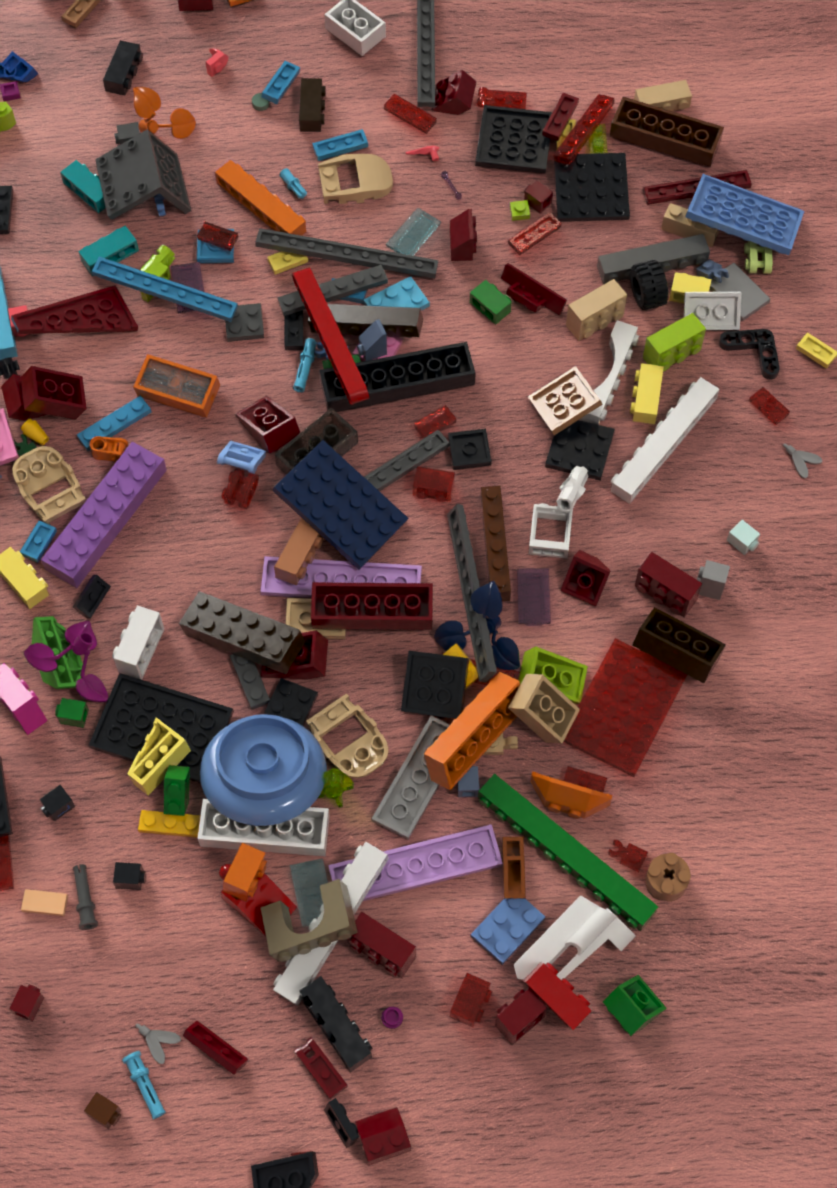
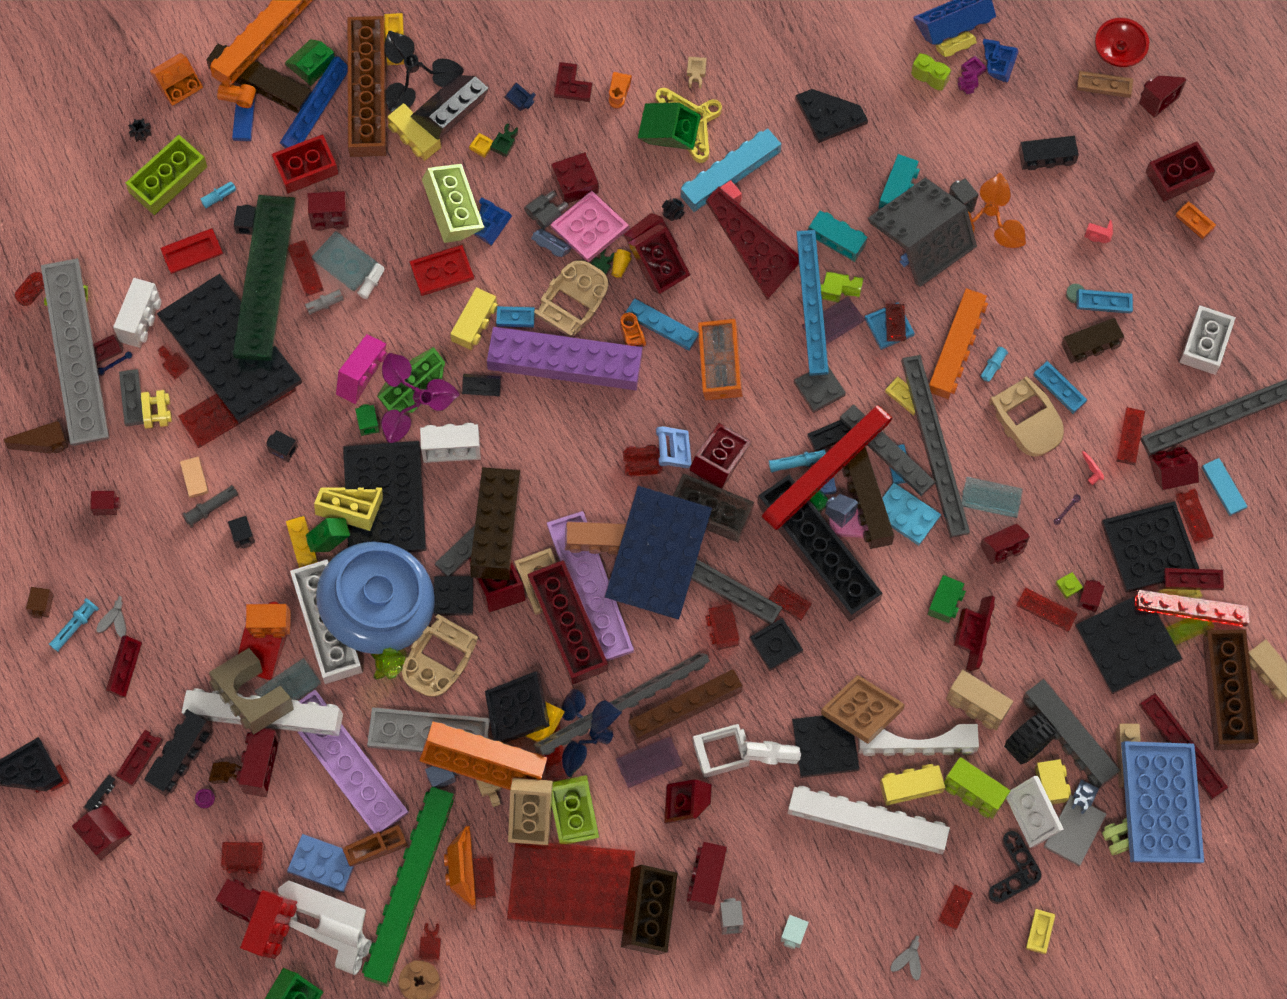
camera: 65 degrees right, 5 degrees up
none -> reddish brown plate [208,762,241,784]
none -> magenta gear [957,71,979,94]
none -> medium azure tile [1201,458,1247,516]

